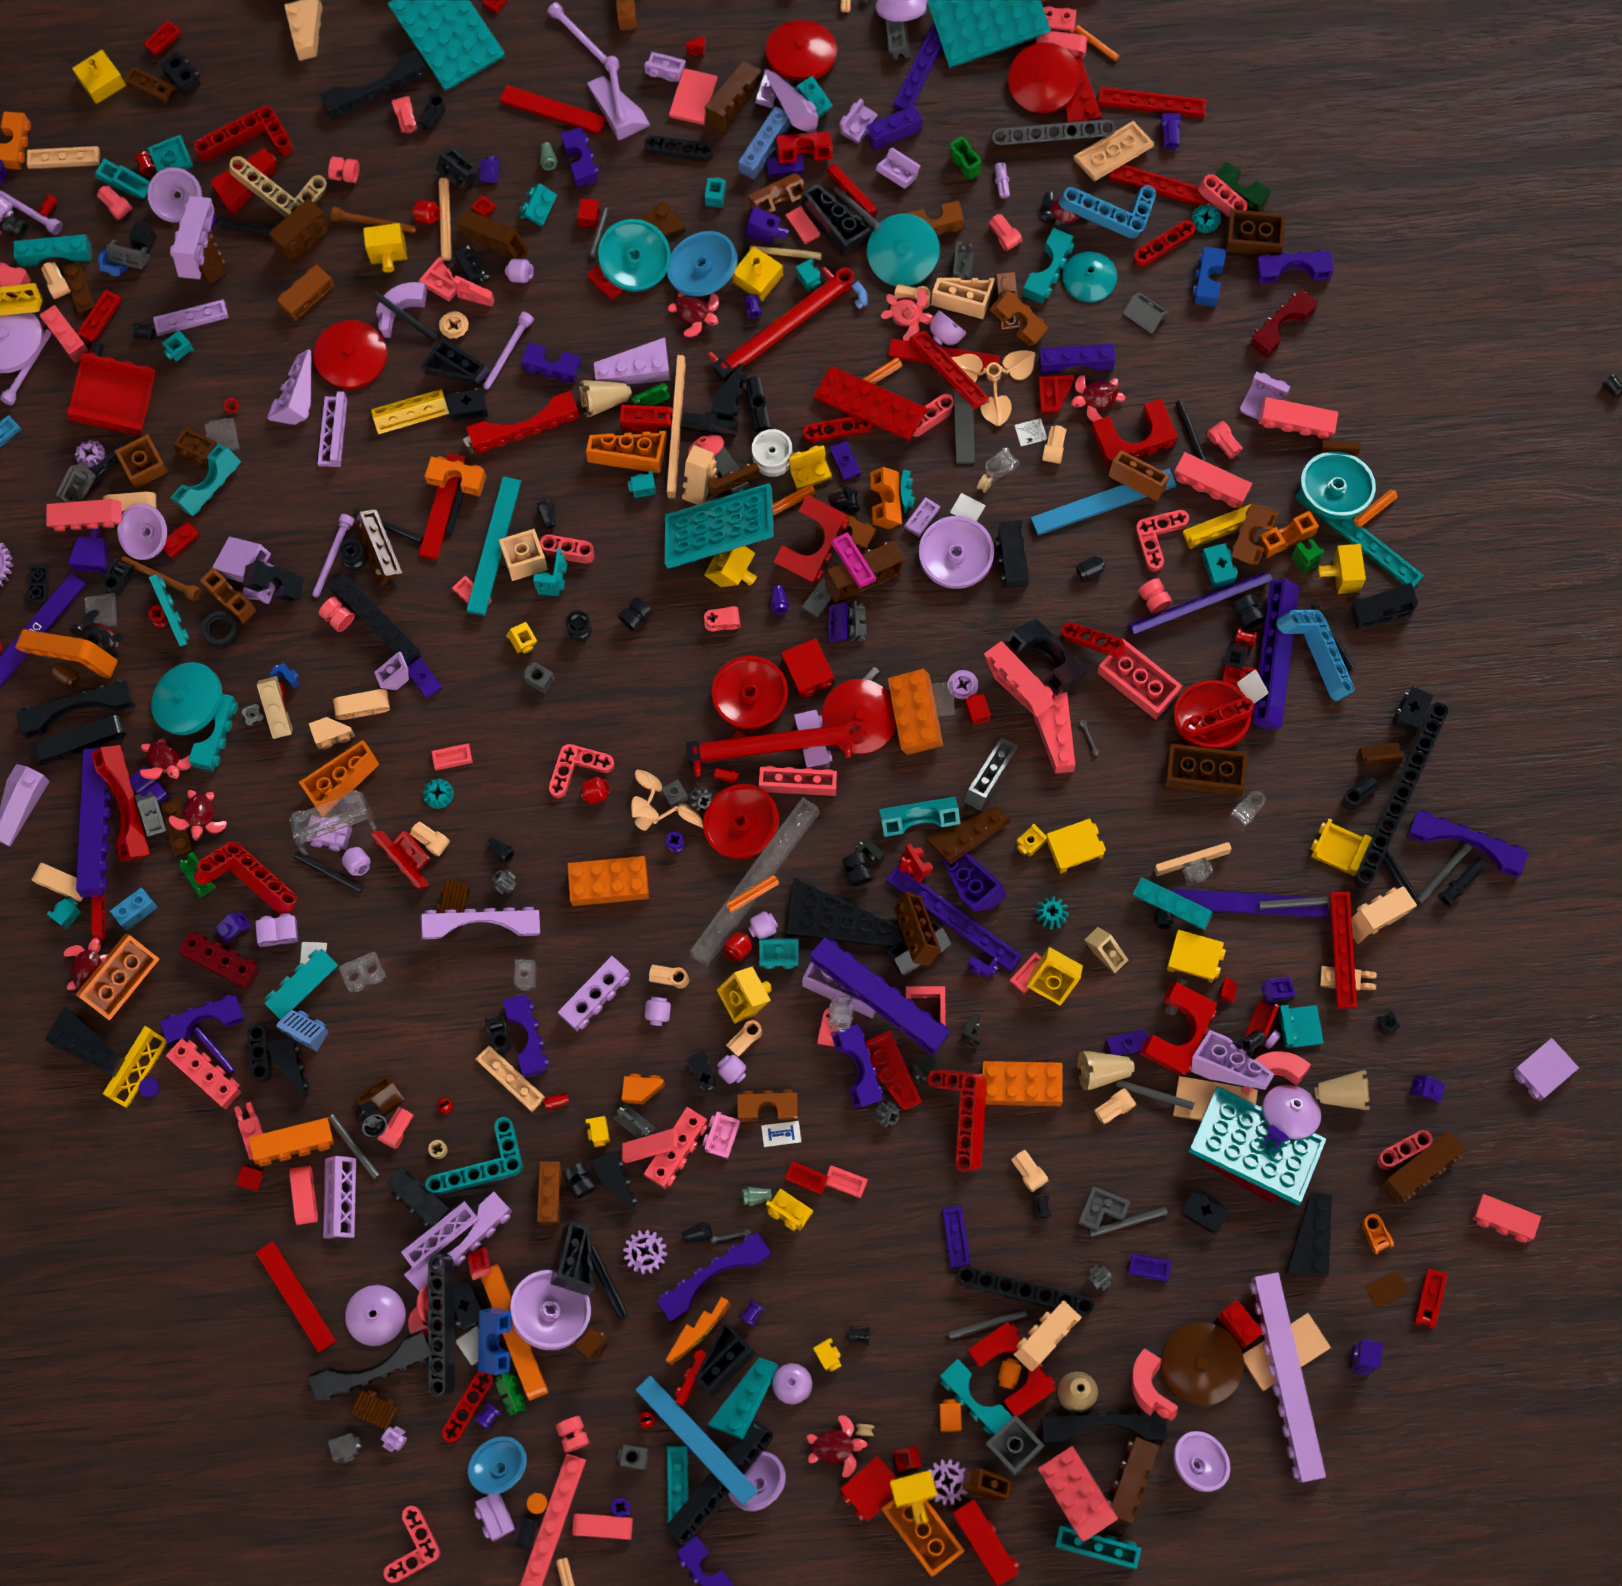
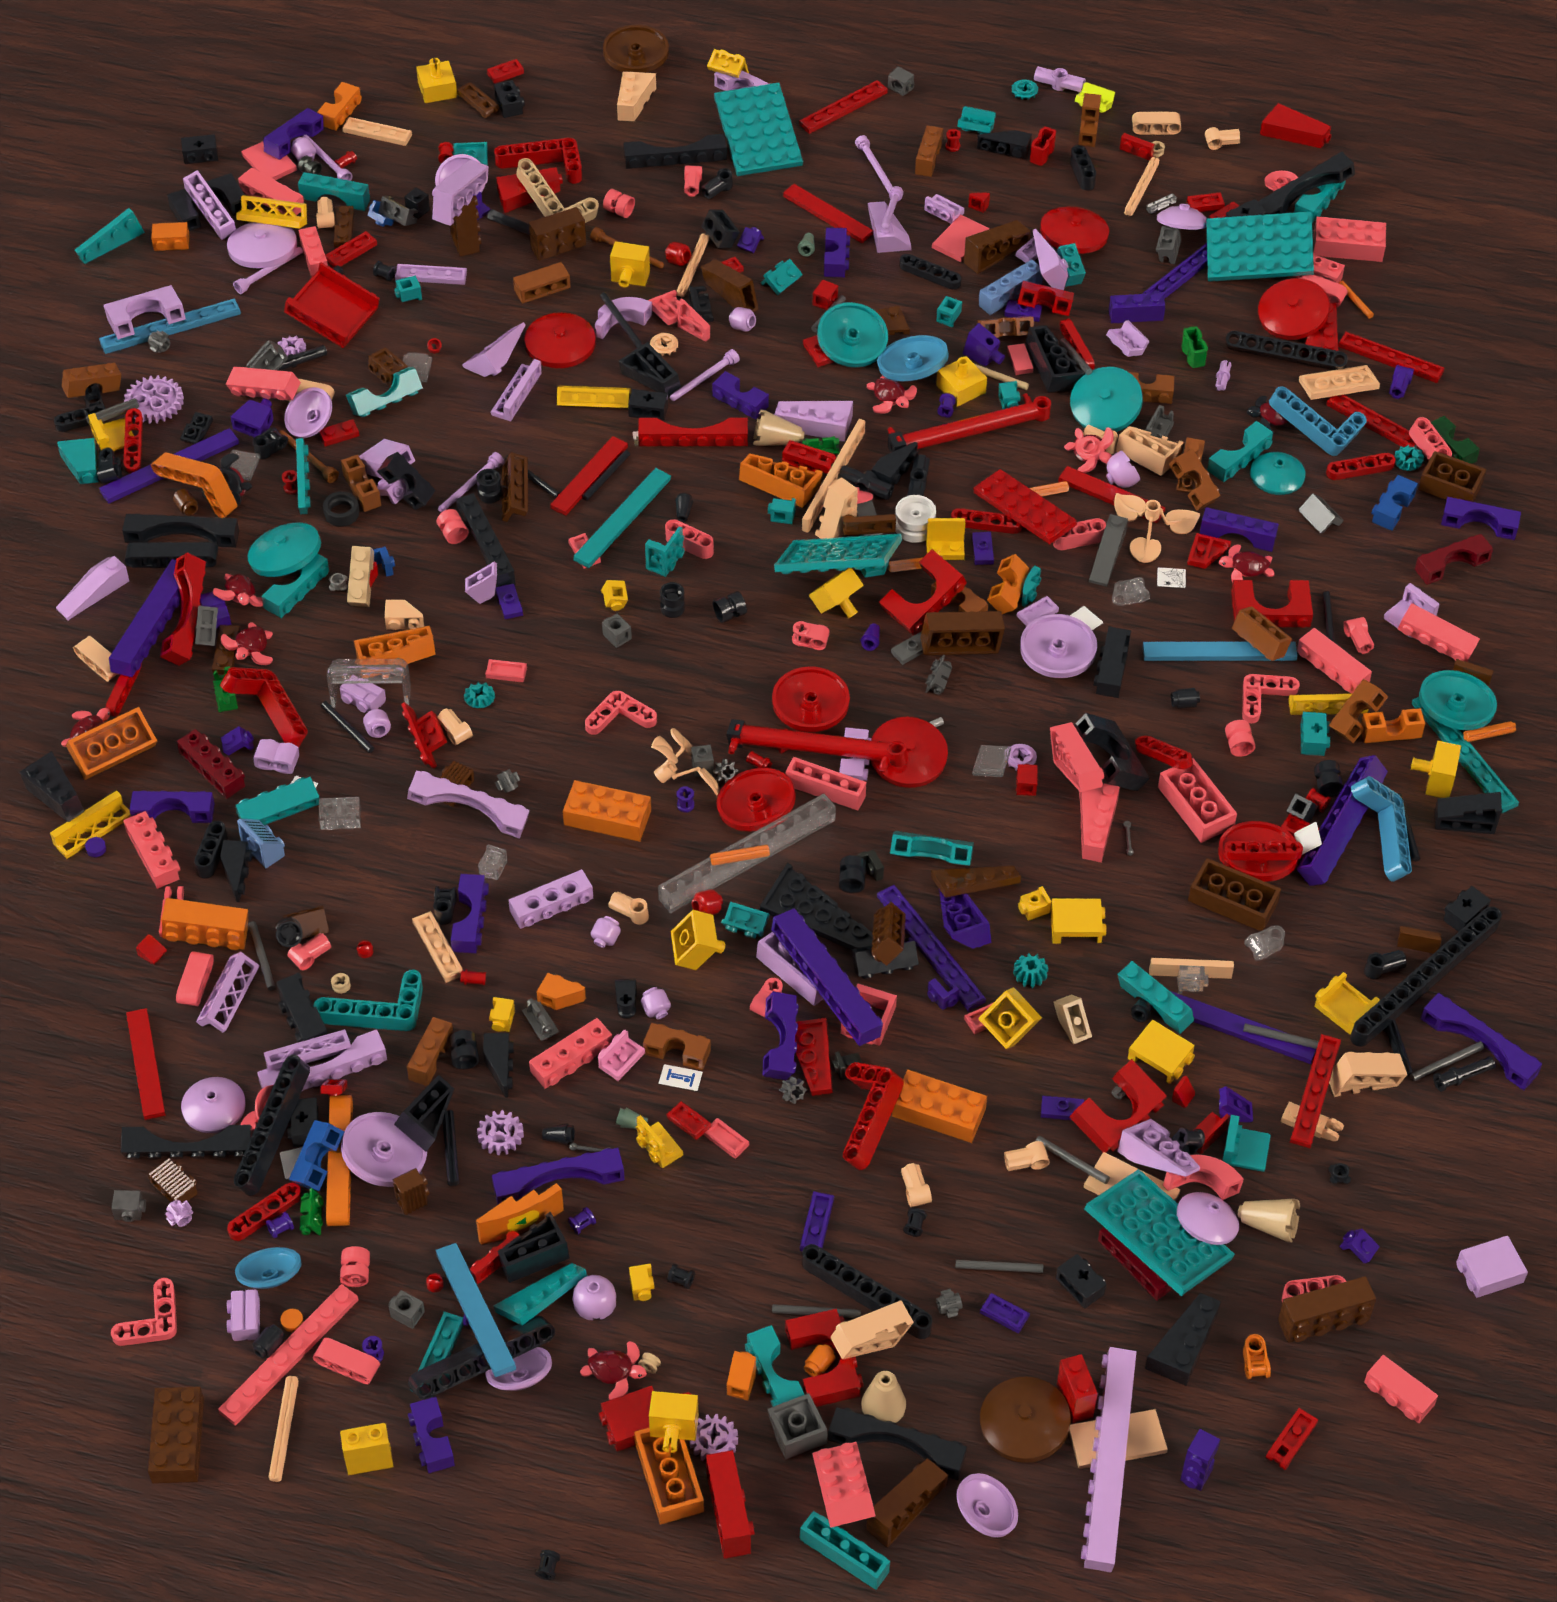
camera: 15 degrees right, 20 degrees down
teal brick [47,897,81,930] -> none
teal slope [95,158,150,199] -> none
coral piece [97,186,133,221] -> none
dark azure brick [110,887,158,931] -> none
dark orange brick [115,434,169,489] -> none
dark purple bar [193,1026,236,1075] -> none
light nougat beam [333,689,390,720] -> none
orange arch [425,456,487,496] -> none
black cone [486,837,515,863] -> none
light nougat slope [499,529,548,581] -> none
red head [580,777,610,805] -> none
coral tile [622,1128,677,1163] -> none
light nougat piece [726,1020,762,1057] -> none
lavender head [748,911,778,939] -> none
red brick [781,638,835,698] -> none
black piece [828,486,861,513] -> none
dark purple plate [828,602,848,643] -> none
clear brick [830,996,853,1032] -> none
dark pink tile [831,532,876,589] -> none
lavender bracket [839,99,878,144] -> none
medium blue arm [851,281,868,309] -> none
orange brick [888,669,943,755] -> none
red hips [898,844,933,883] -> none
red tile [909,330,989,409] -> none
pearl dark grey bracket [961,1012,981,1045] -> none
reddish brown brick [962,1468,1012,1500] -> none
dark grey slope [964,737,1018,811] -> none
tan bush [977,474,993,493] -> none
coral piece [989,214,1023,251] -> none
light nougat piece [1042,425,1066,464] -> none
tan cone [1077,1051,1135,1090] -> none
dark grey plate [1078,1186,1131,1232] -> none
dark purple tile [1127,572,1273,634] -> none
coral arch [1132,1348,1178,1421] -> none
dark purple tile [1264,1125,1289,1149] -> none
lavender tile [1265,1030,1282,1049] -> none
green hinge [1291,539,1324,575] -> none
reddish brown sticker [1366,1271,1409,1308] -> none

